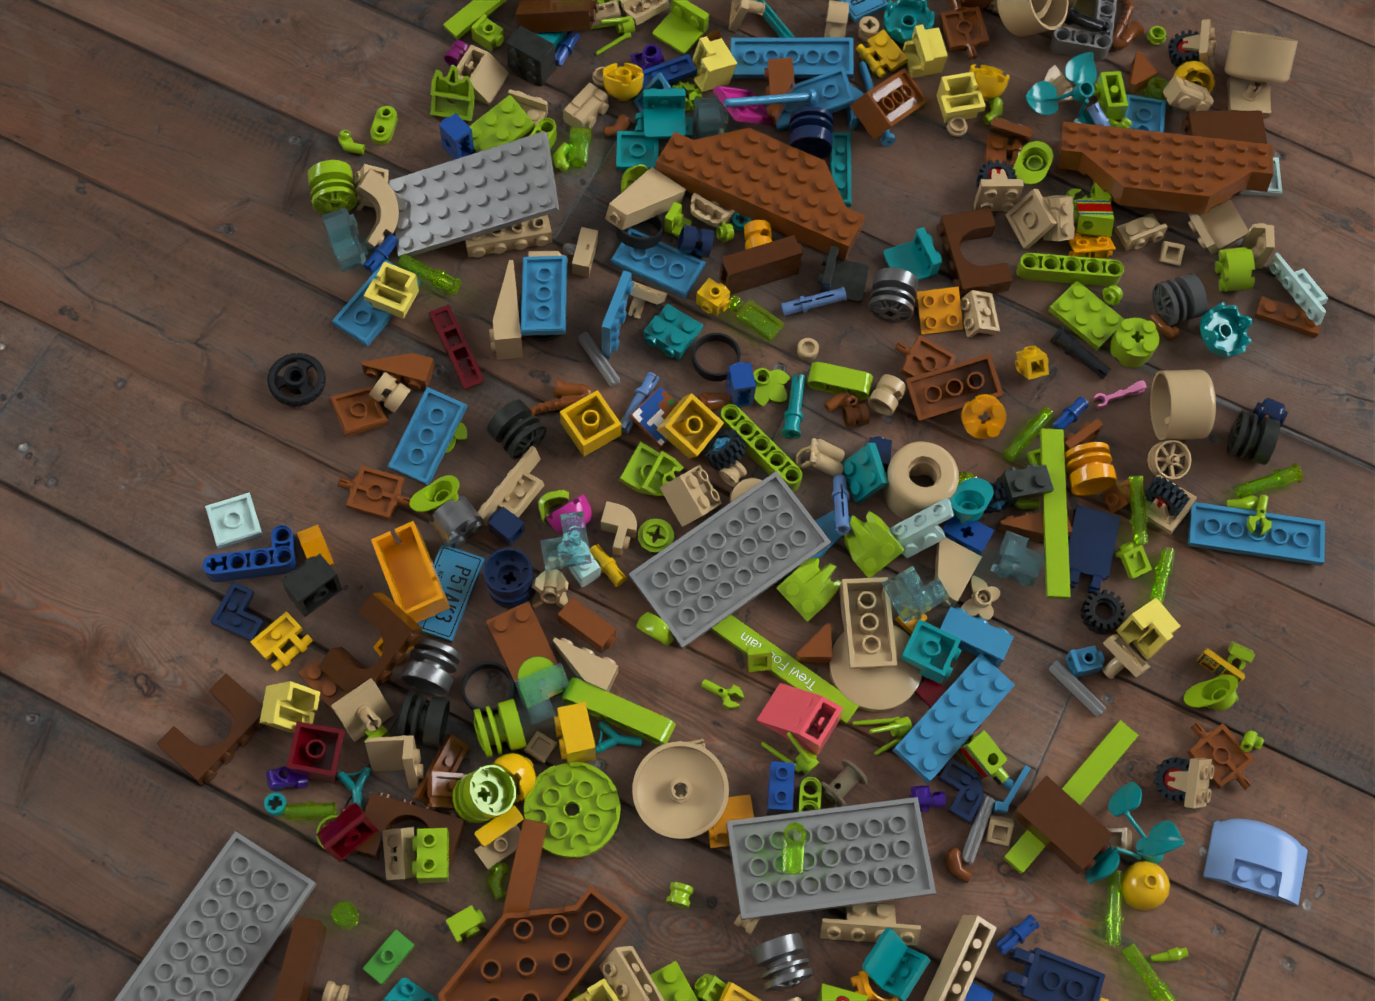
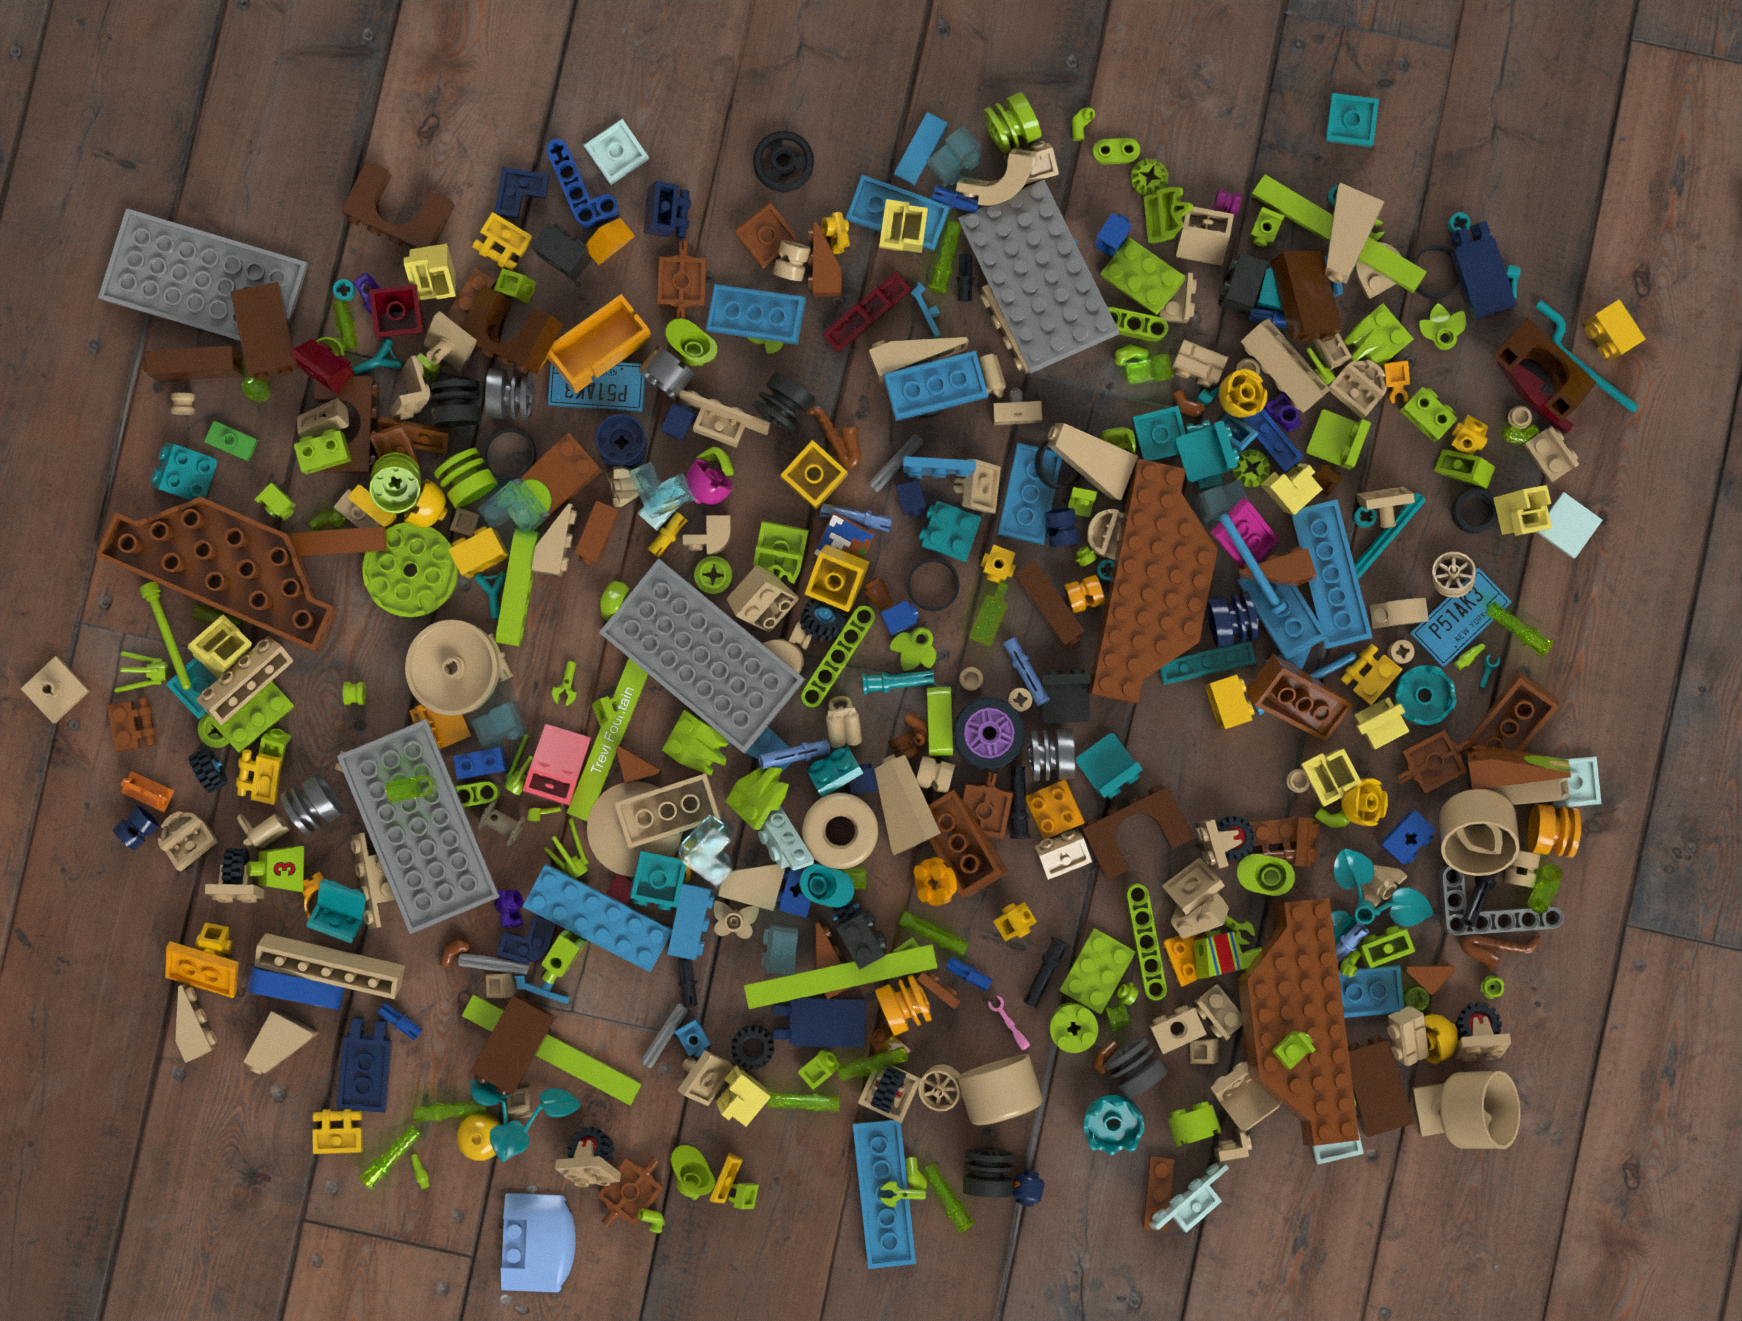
camera: 85 degrees right, 20 degrees up
none -> reddish brown brick [230,282,298,381]
none -> clear light blue brick [471,701,529,749]
none -> lime bracket [494,268,536,304]
none -> lime hand [527,805,561,821]
none -> dark blue brick [643,181,691,238]
none -> black axle [678,958,698,1007]
none -> yellow plate [821,212,850,254]
none -> tan slope [874,754,941,855]
none -> dark azure tile [894,112,948,186]
none -> dark blue brick [896,479,926,518]
none -> dark azure piece [910,282,941,339]
none -> wheel [952,697,1025,769]
none -> black axle [956,254,975,302]
none -> tan wheel [1008,688,1032,712]
none -> black pin [1009,766,1031,839]
none -> clear neon green wheel [1105,1003,1131,1031]
none -> lime gear [1131,158,1169,196]
none -> tan brick [1149,1005,1206,1054]
none -> teal hand [1196,384,1221,406]
none -> yellow brick [1204,675,1254,730]
none -> tan brick [1241,318,1331,413]
none -> lime bracket [1272,1031,1316,1069]
none -> teal bush [1354,507,1377,528]
none -> blue brick [1378,810,1436,865]

